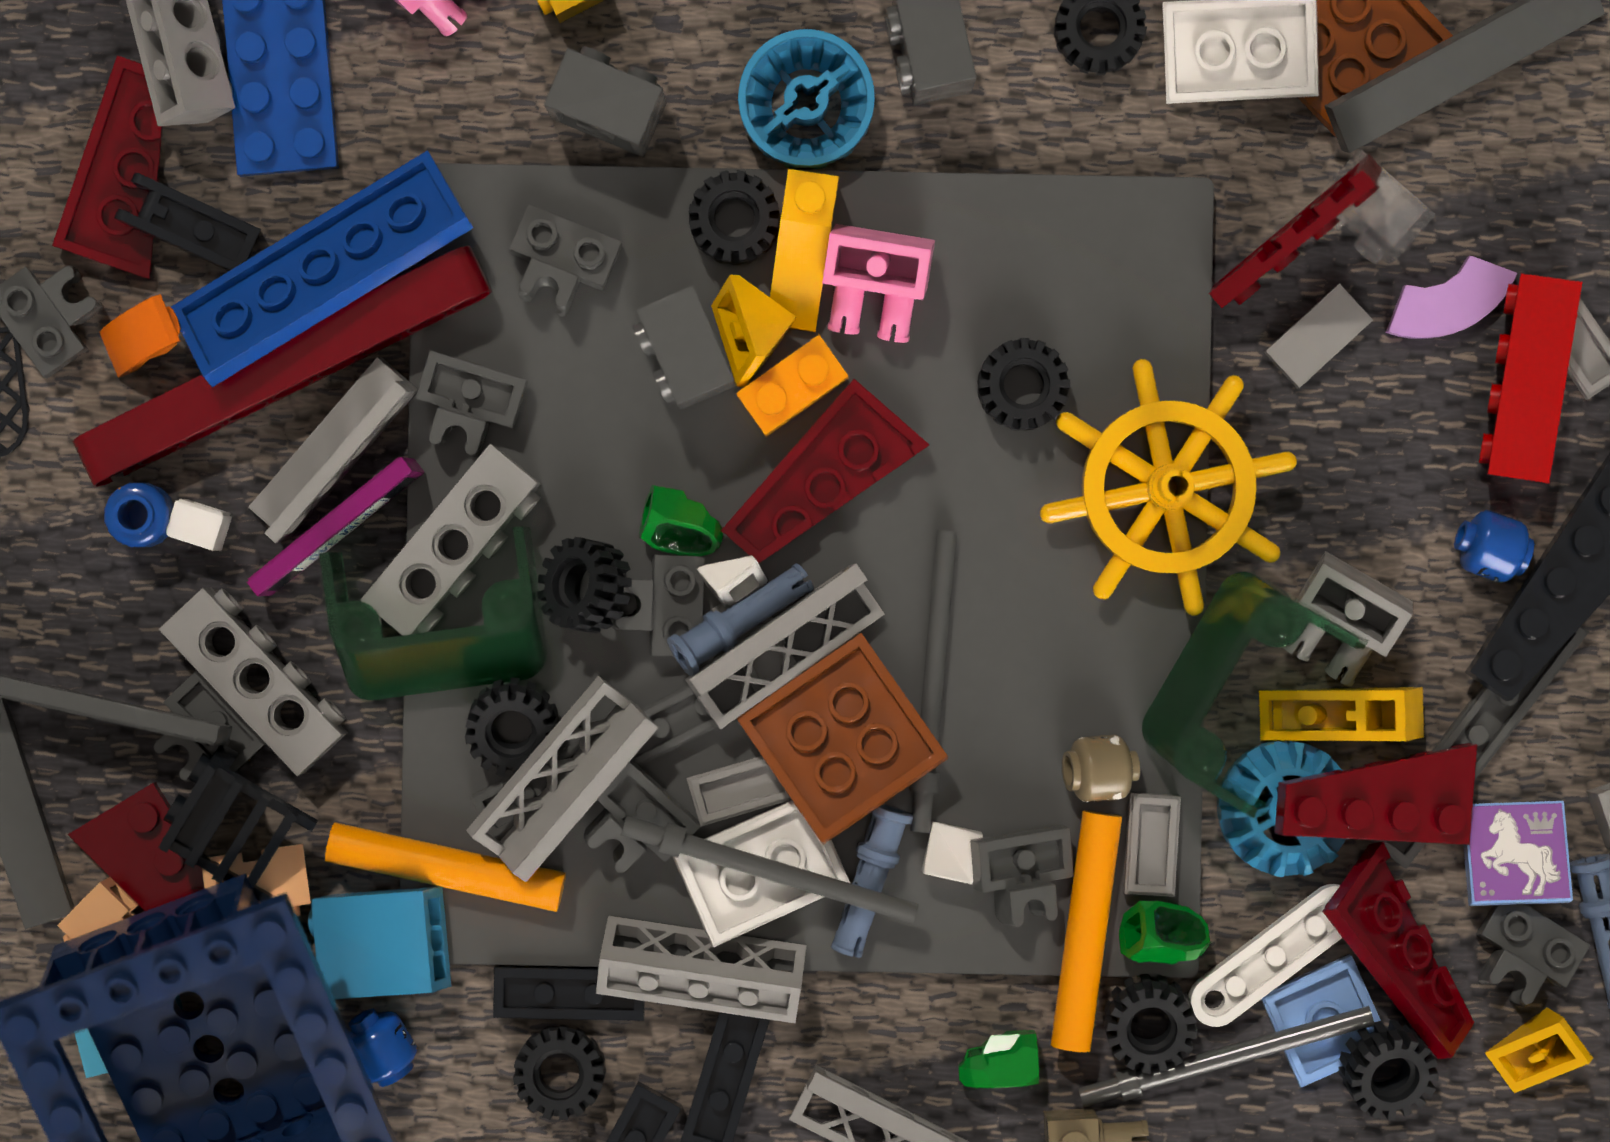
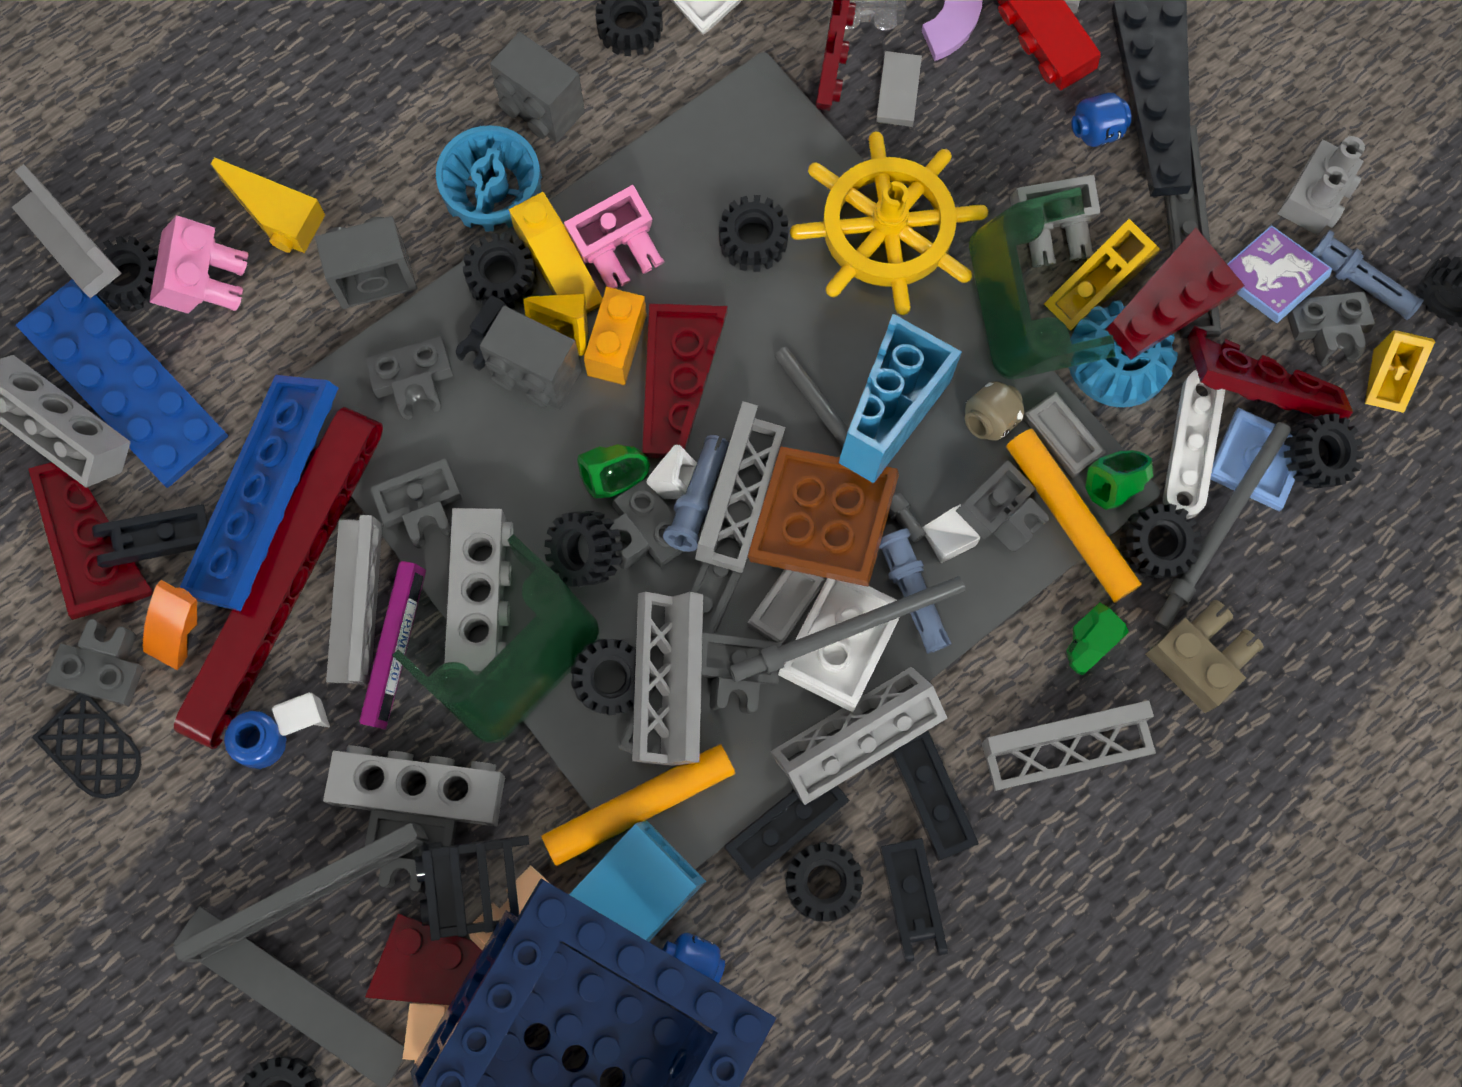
camera: 40 degrees left, 15 degrees down
none -> black plate [456,295,506,371]
none -> dark azure wedge [839,314,962,483]

